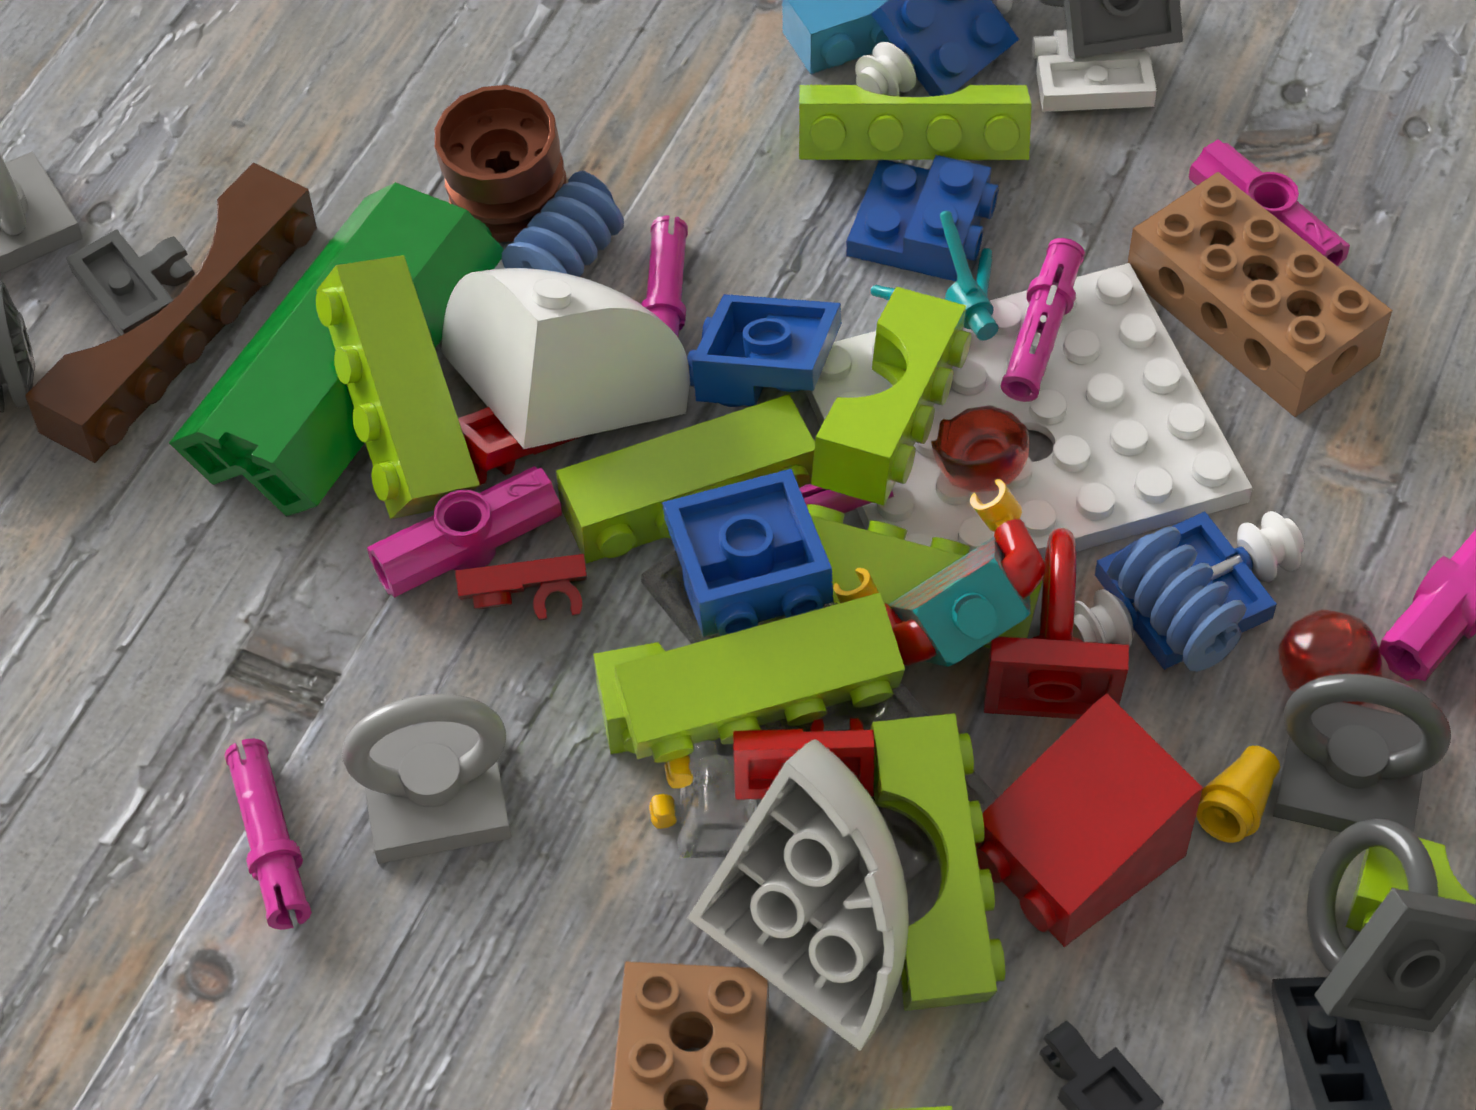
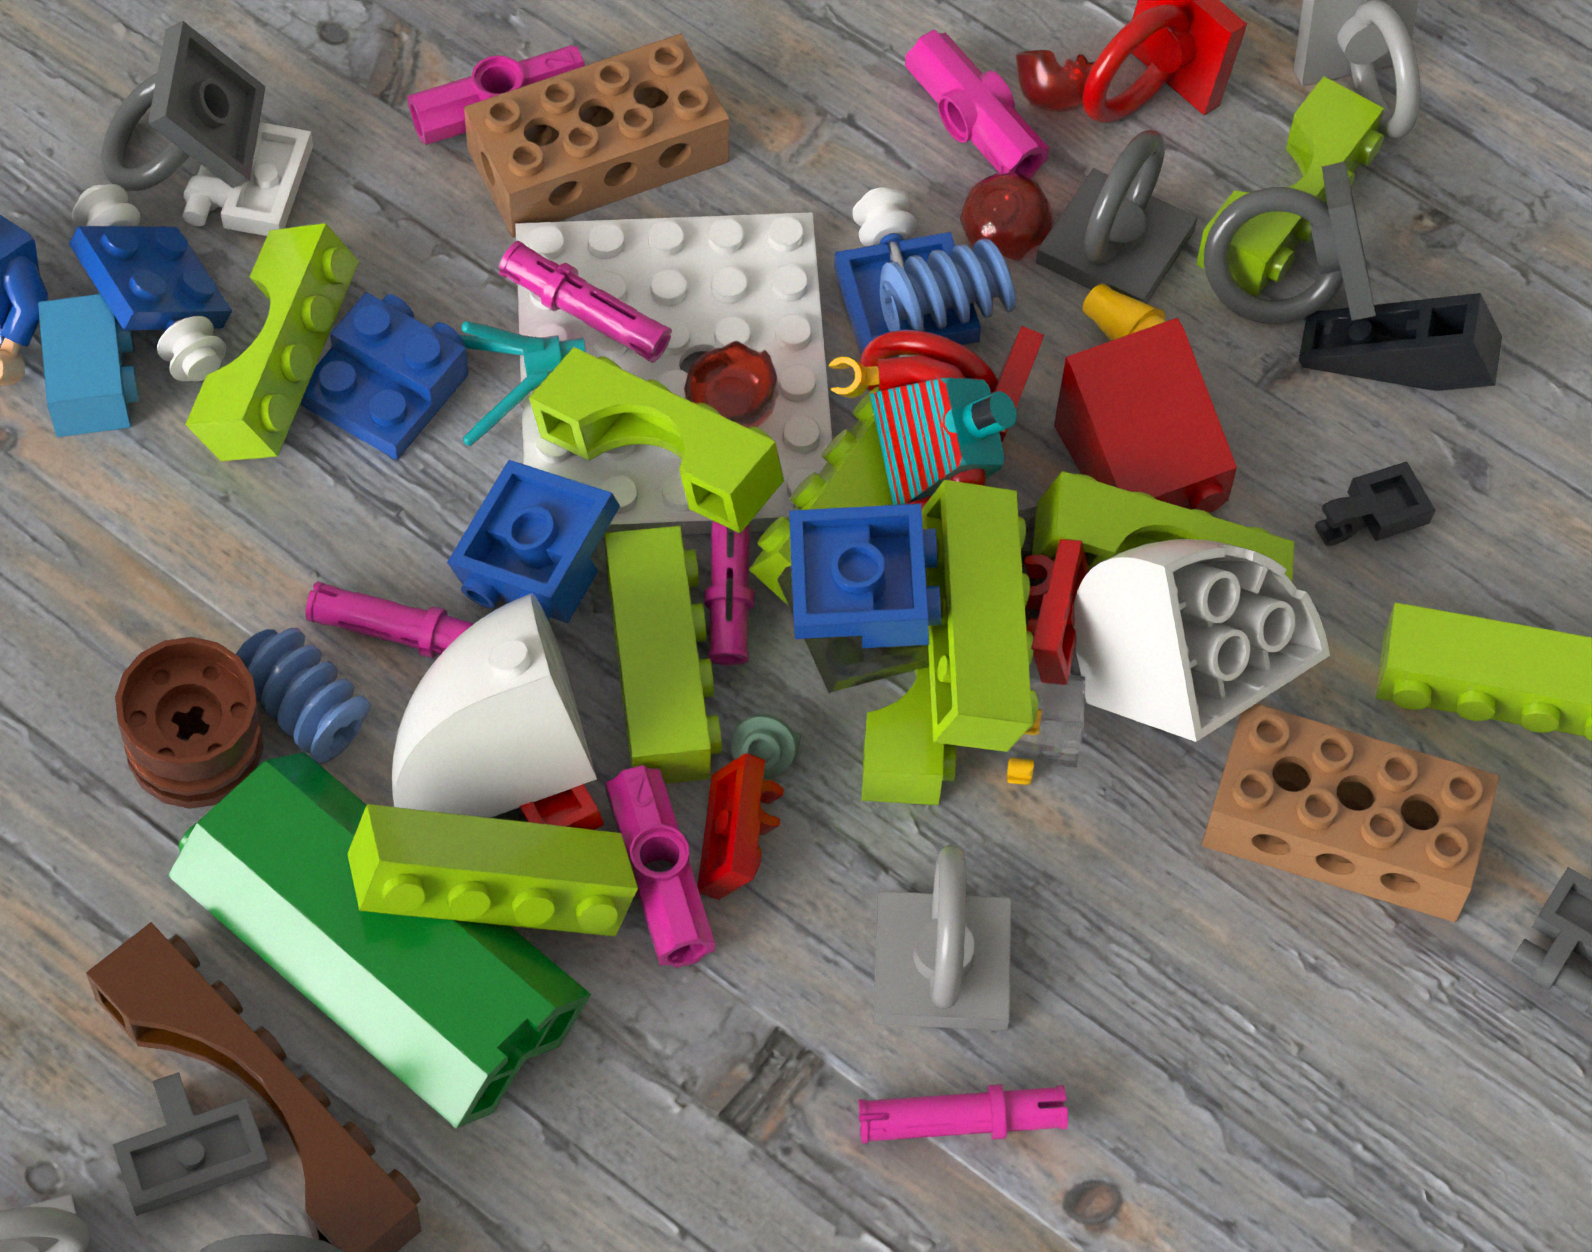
camera: 80 degrees left, 5 degrees up
none -> sand green plate [731,714,801,778]

